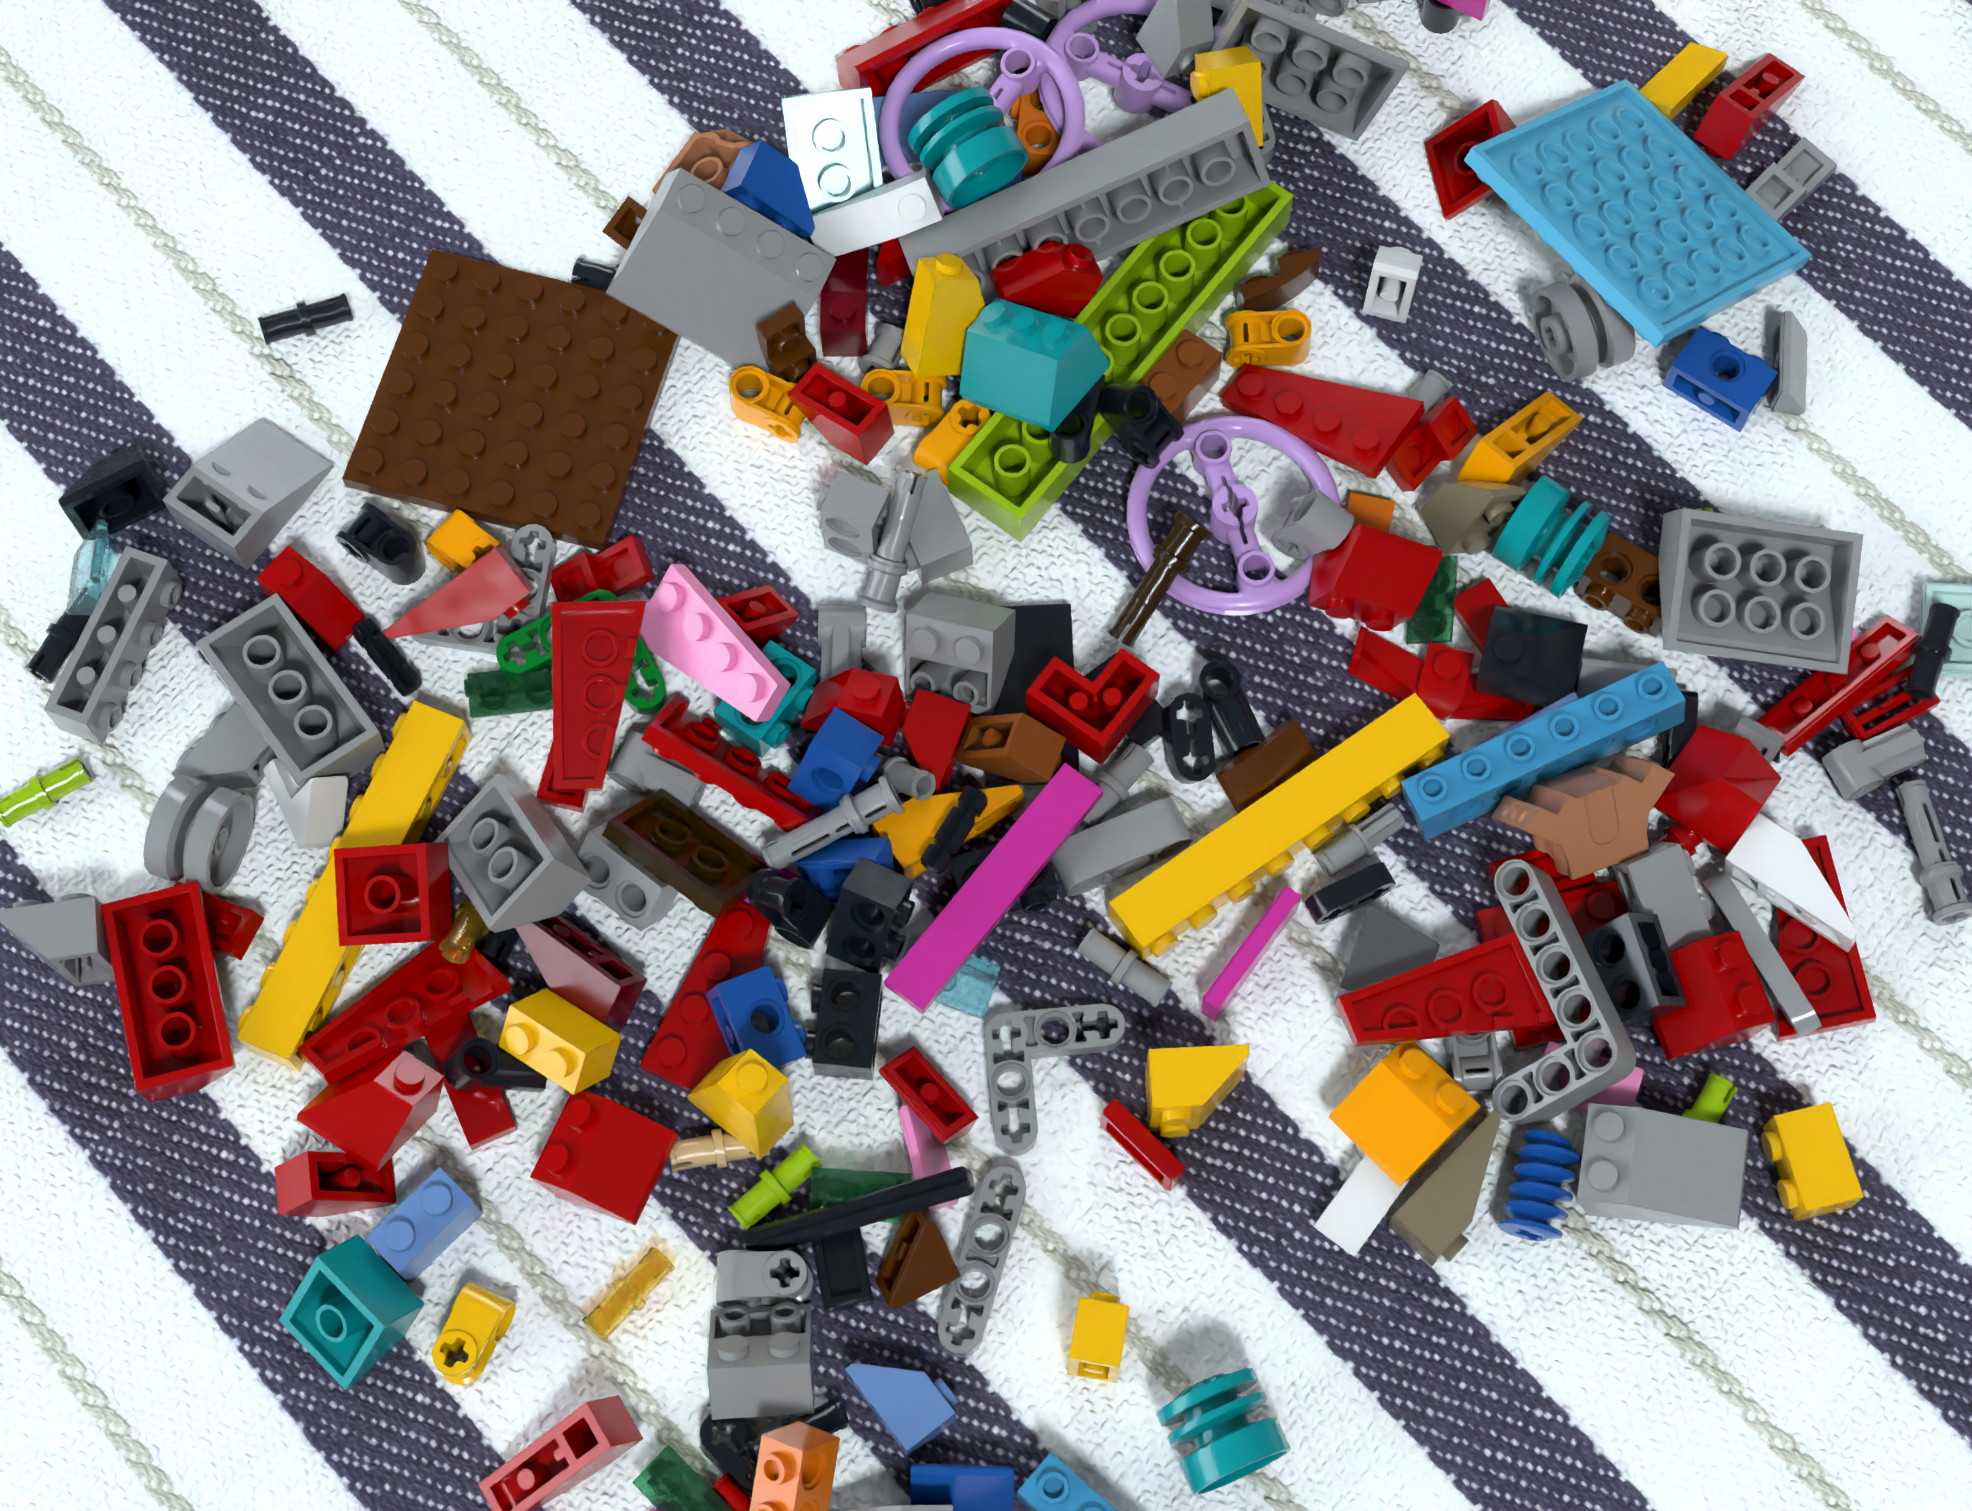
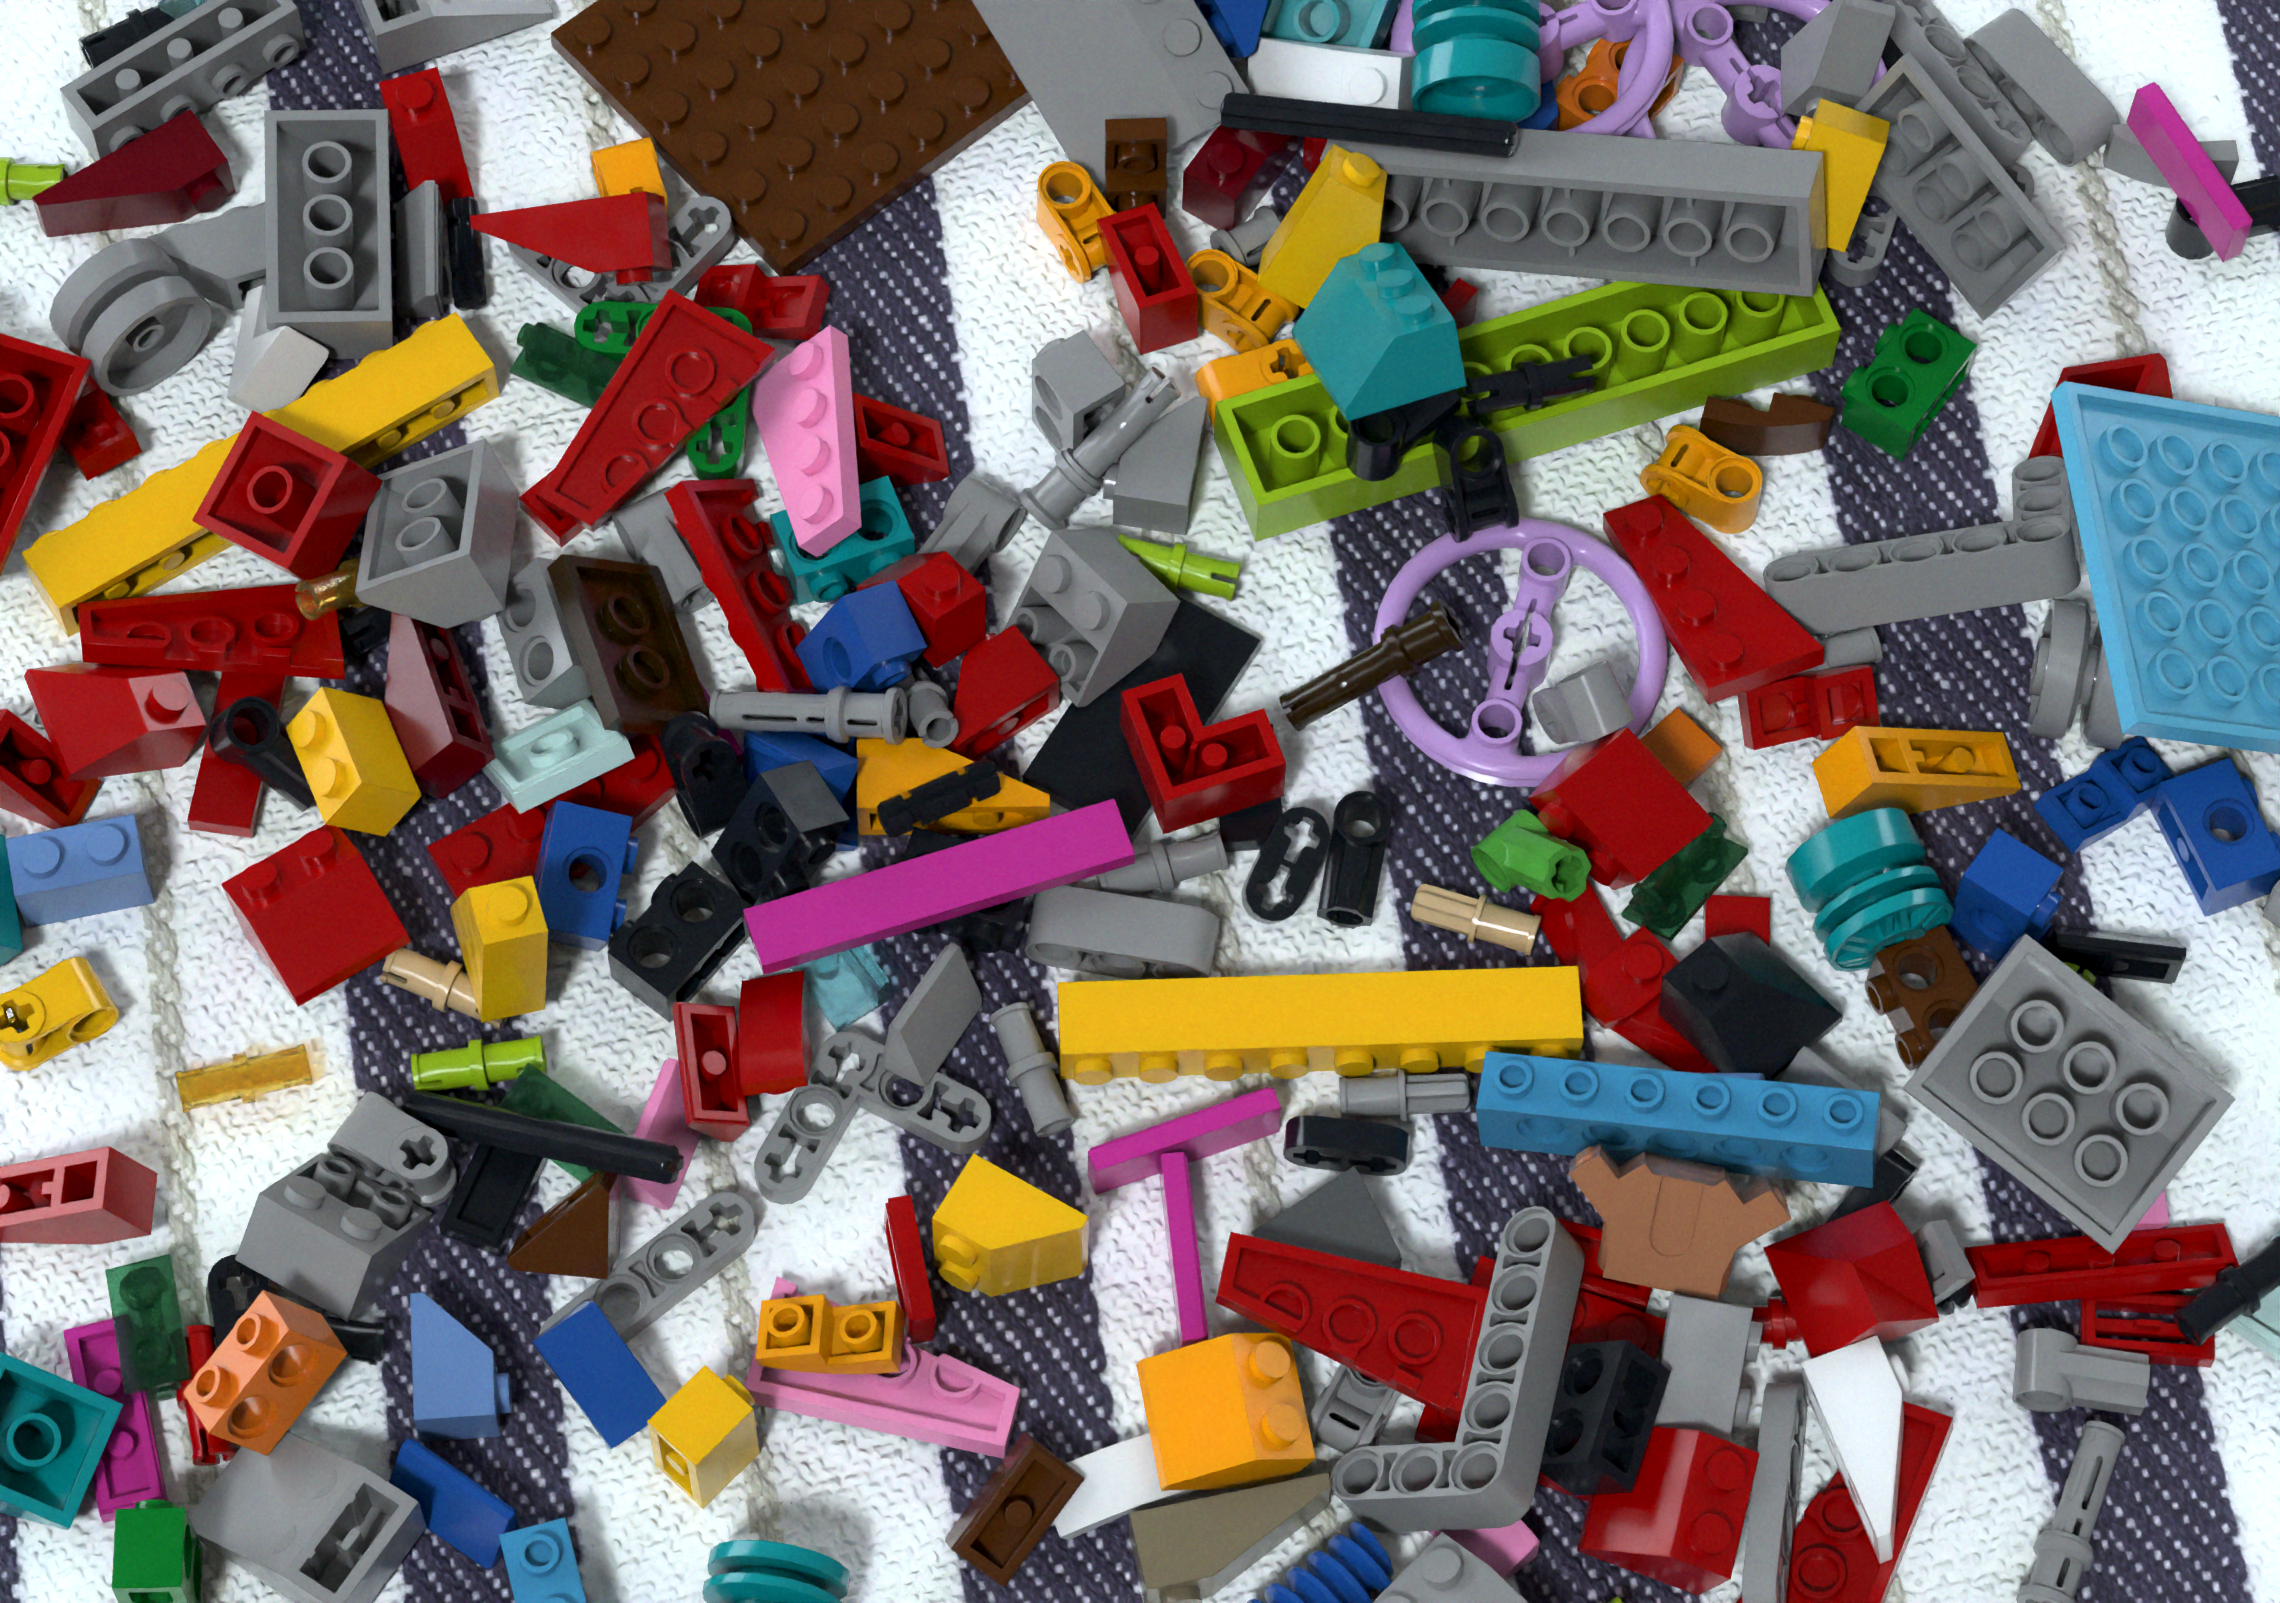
camera: 30 degrees right, 5 degrees down
black piece [335,502,426,585] -> none
dark orange slope [954,713,1066,783] -> none
red slope [989,241,1104,318] -> none
dark orange brick [1139,329,1223,424] -> none
reddish brown slope [1216,719,1318,814] -> none
white slope [1362,245,1423,323] -> none
dark tan slope [1420,479,1527,555] -> none
none -> dark red slope [32,109,236,238]
none -> light grey slope [396,180,444,318]
none -> light aqua plate [482,698,635,814]
none -> blue slope [531,1301,667,1449]
none -> red slope [738,970,812,1096]
none -> bright pink wing [744,1276,1020,1459]
none -> light orange slope [755,1294,905,1374]
none -> light grey slope [882,942,982,1086]
none -> reddish brown slope [945,1432,1085,1587]
none -> lime pin [1117,533,1241,602]
none -> dark pink tile [1159,1152,1208,1348]
none -> black axle [1220,92,1519,158]
none -> tan axle [1411,884,1542,956]
none -> black pin [1463,353,1595,418]
none -> bright green piece [1471,809,1592,902]
none -> light grey beam [1763,456,2081,635]
none -> green brick [1840,307,1977,462]
none -> blue brick [1945,827,2064,963]
none -> blue slope [2033,736,2175,854]
none -> black slope [2047,925,2186,984]

